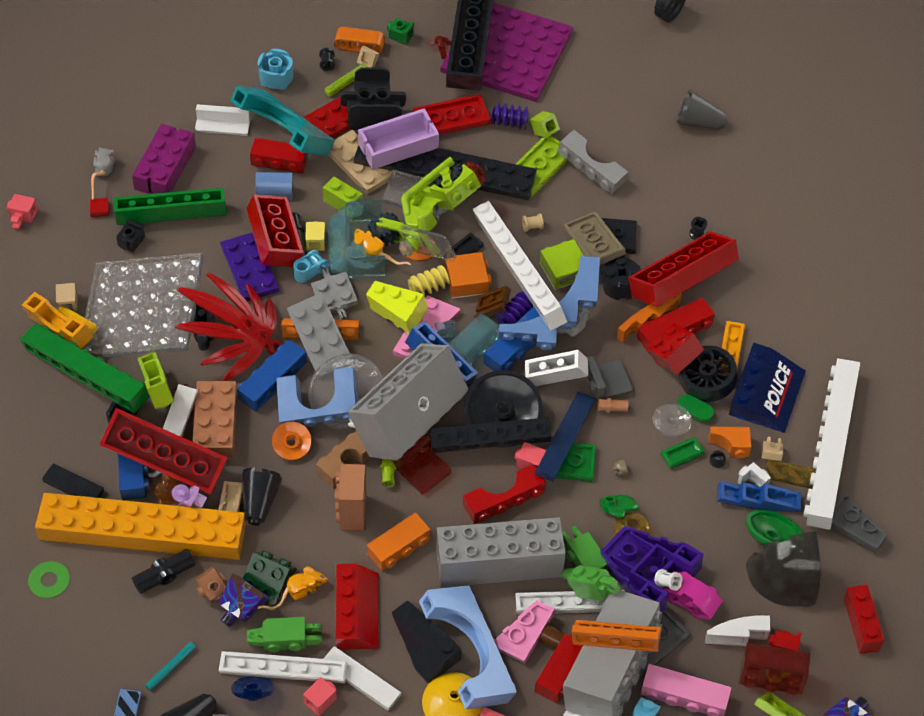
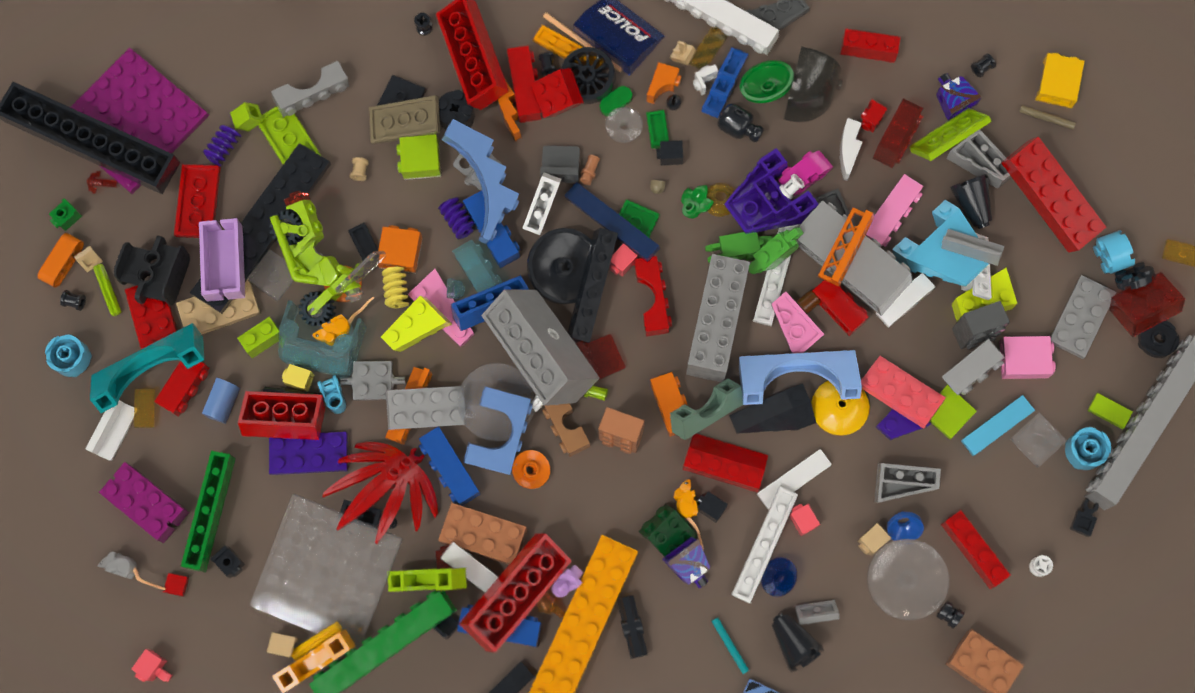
camera: 65 degrees left, 20 degrees up
nougat brick [194,567,228,601] -> none
tan plate [218,481,243,512] -> none
black cone [242,467,282,526] -> none
bright green hinge [247,617,322,652] -> none
white brick [473,201,567,331] -> none
reddish brown plate [473,286,511,322] -> none
none -> clear yellow tile [134,389,155,428]
none -> black bush [538,52,557,76]
none -> light nougat axle [543,13,623,72]
none -> black brick [656,141,683,166]
none -> sand green arch [670,379,743,440]
none -> black brick [696,491,728,523]
none -> black piece [717,103,764,142]

